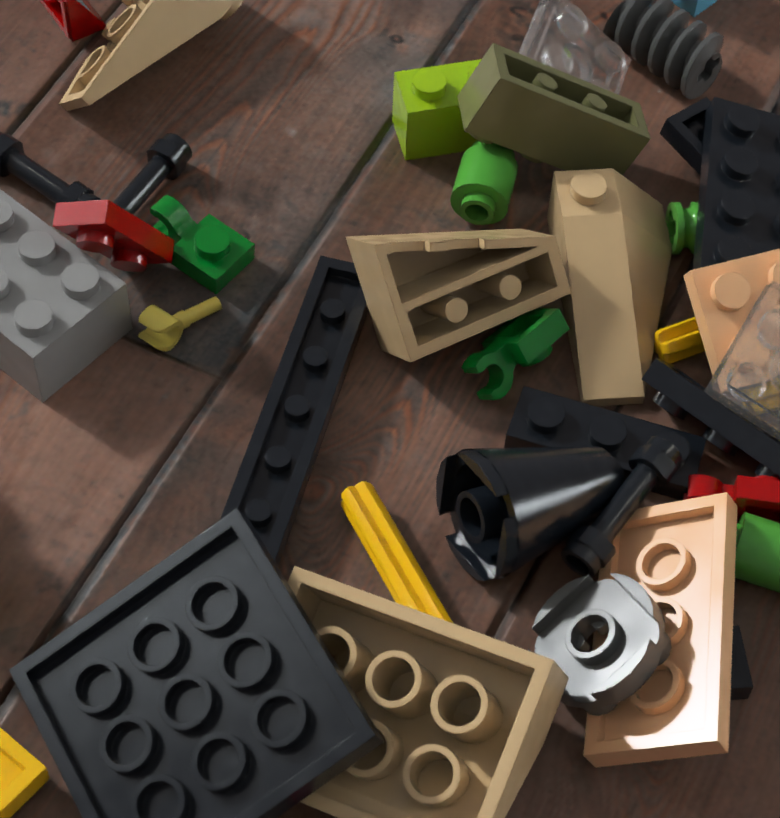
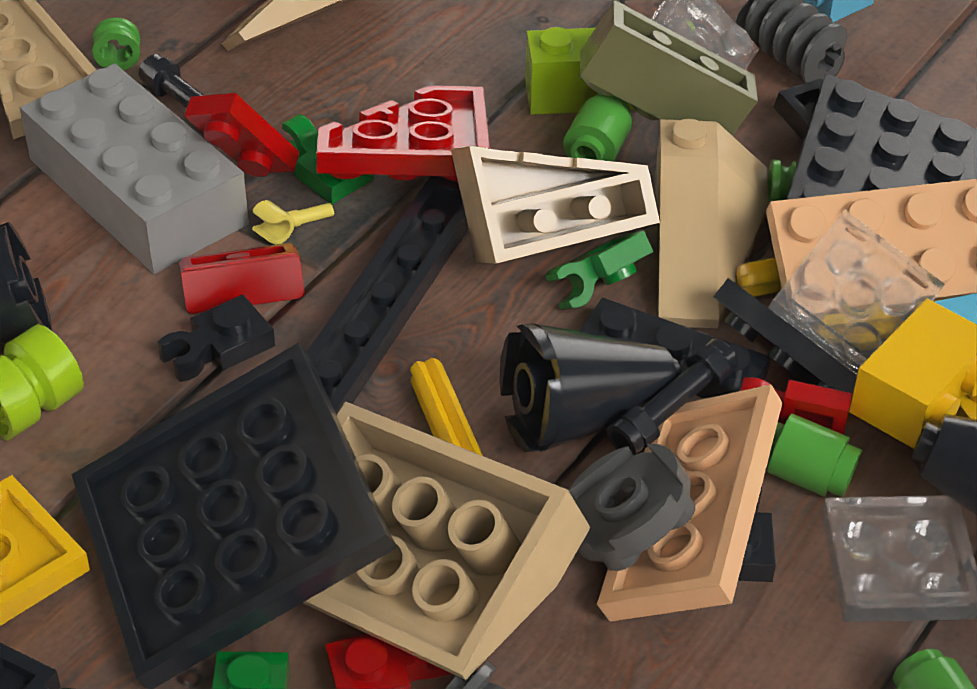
camera: 10 degrees right, 10 degrees down
black bar [113,133,192,215] -> none
none -> black plate [158,294,275,382]
none -> red slope [178,243,304,314]
none -> red plate [317,85,490,182]

